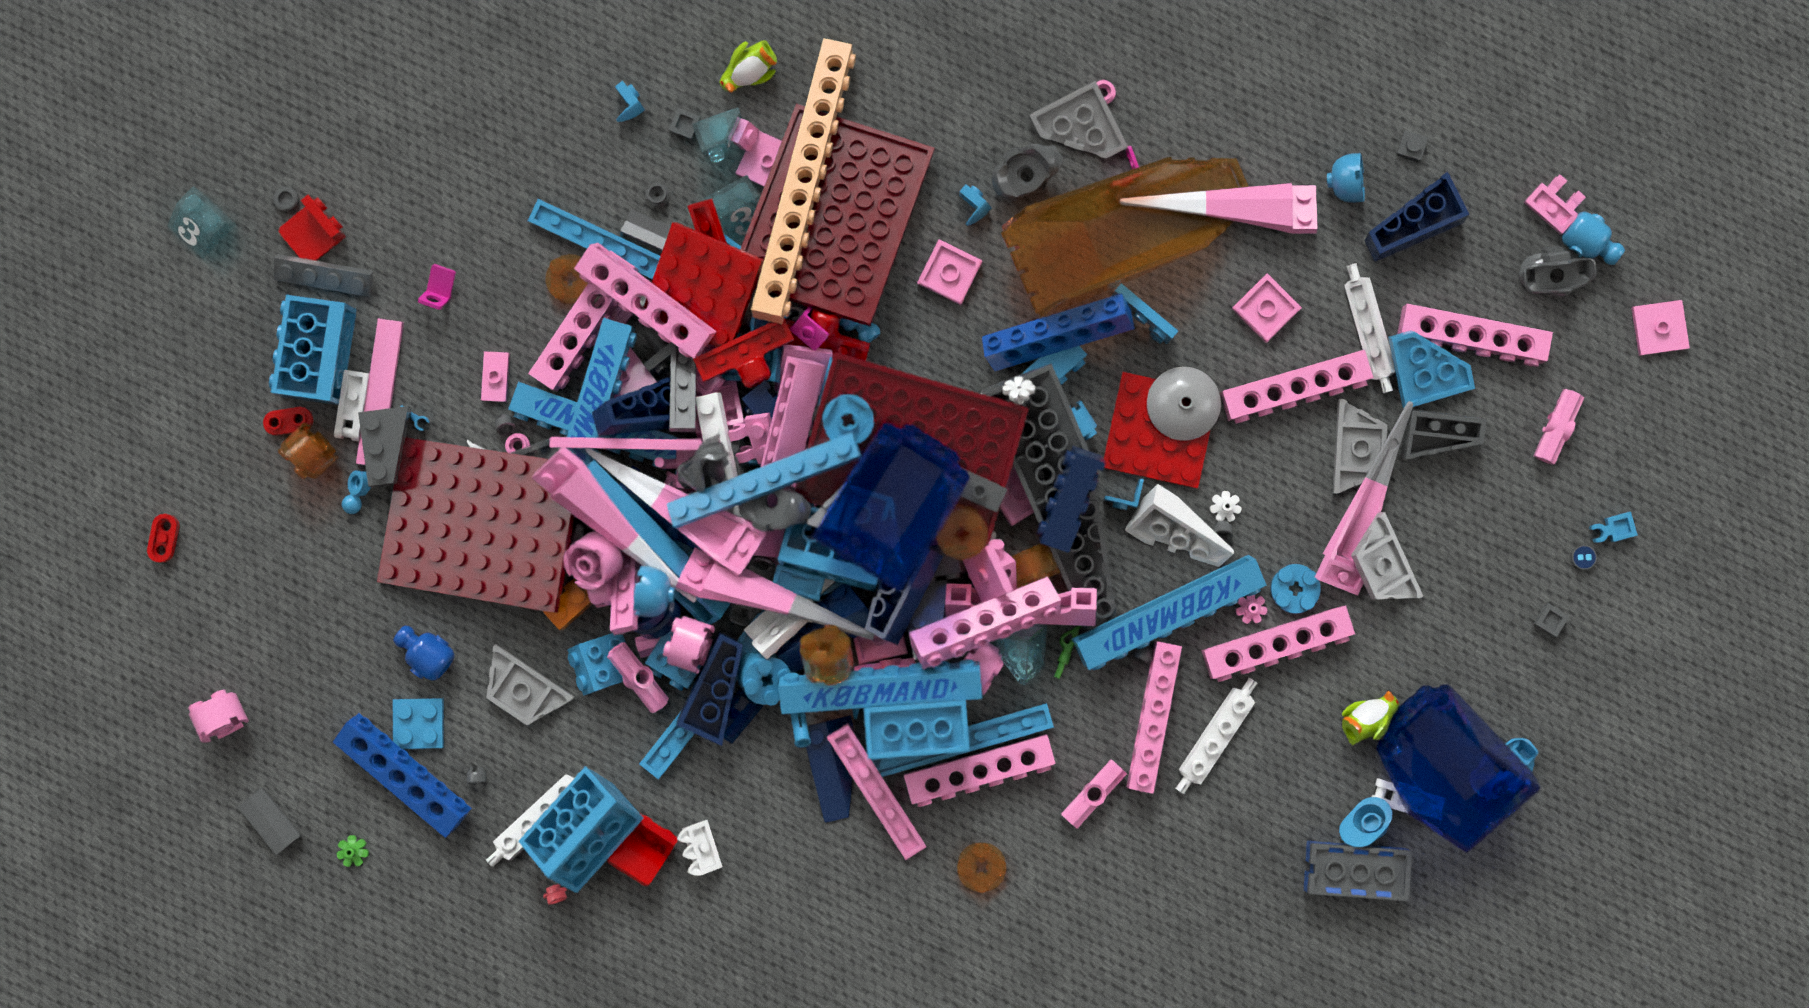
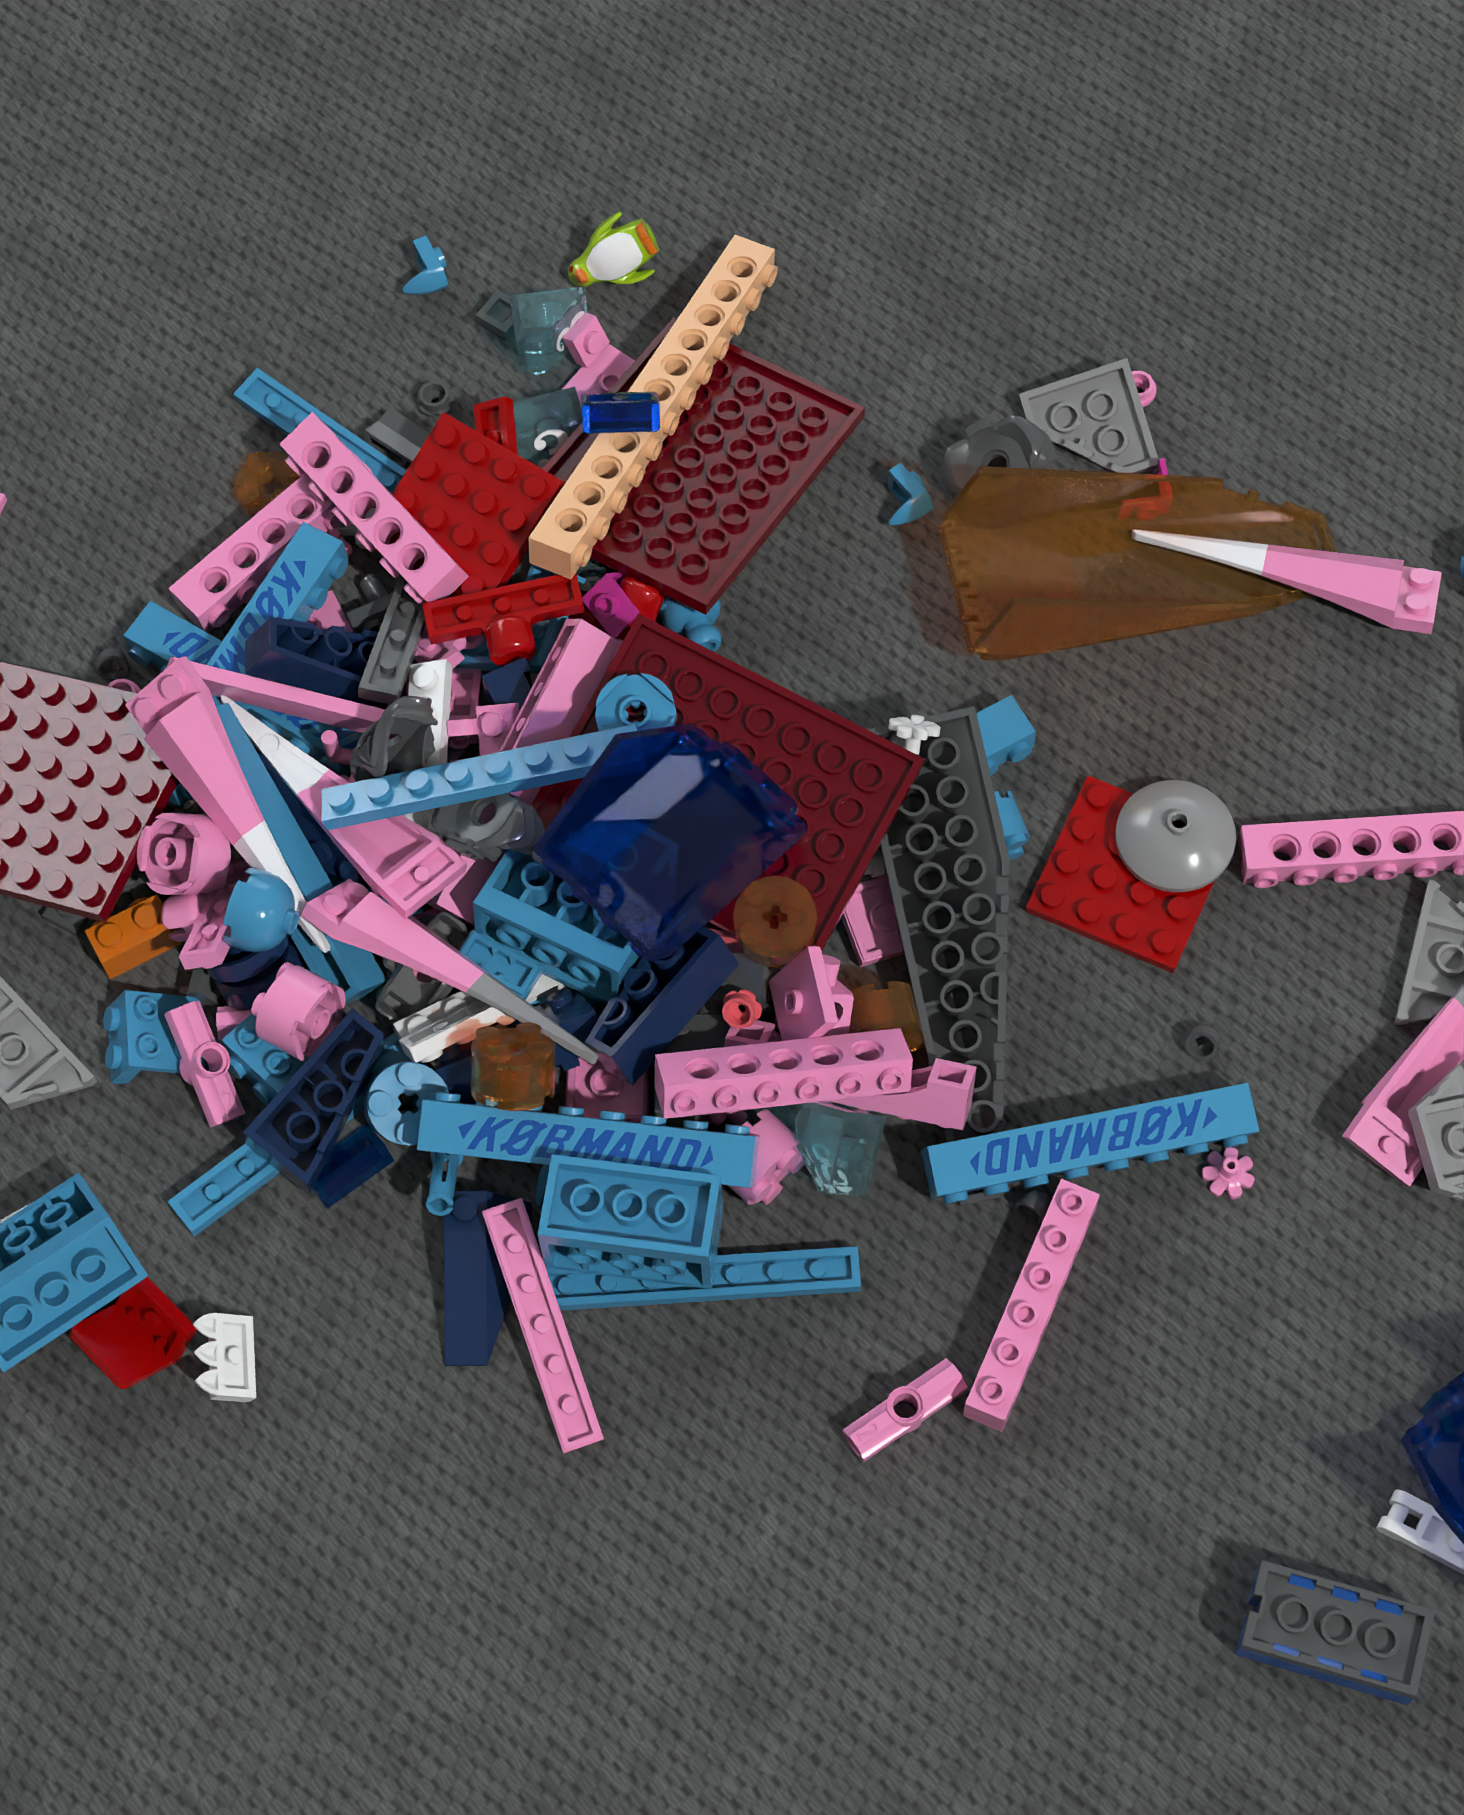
camera: 10 degrees right, 20 degrees down
dark pink bracket [418,264,456,310] -> none
bright pink plate [481,352,510,402] -> none
bright pink brick [904,734,1055,807] -> none
bright pink plate [917,240,983,305] -> none
dark grey plate [951,468,1007,512] -> none
clear orange plate [957,842,1007,893] -> none
blue brick [982,293,1135,371] -> none
dark blue wedge [1037,446,1106,553] -> none
bright green hand [1054,625,1081,679] -> none
dark azure bracket [1103,479,1144,510] -> none
dark azure plate [1112,283,1178,344] -> none
white wedge [1125,484,1234,567] -> none
white plate [1175,678,1258,794] -> none
bright pink brick [1201,606,1355,682] -> none
white plant [1210,491,1241,522] -> none
bright pink plate [1232,274,1302,343] -> none
dark azure plate [1270,564,1321,613] -> none
dark azure piece [1339,797,1392,847] -> none
animal [1342,691,1400,745] -> none
none -> clear blue slope [581,392,660,433]
none -> coral plate [722,989,762,1029]

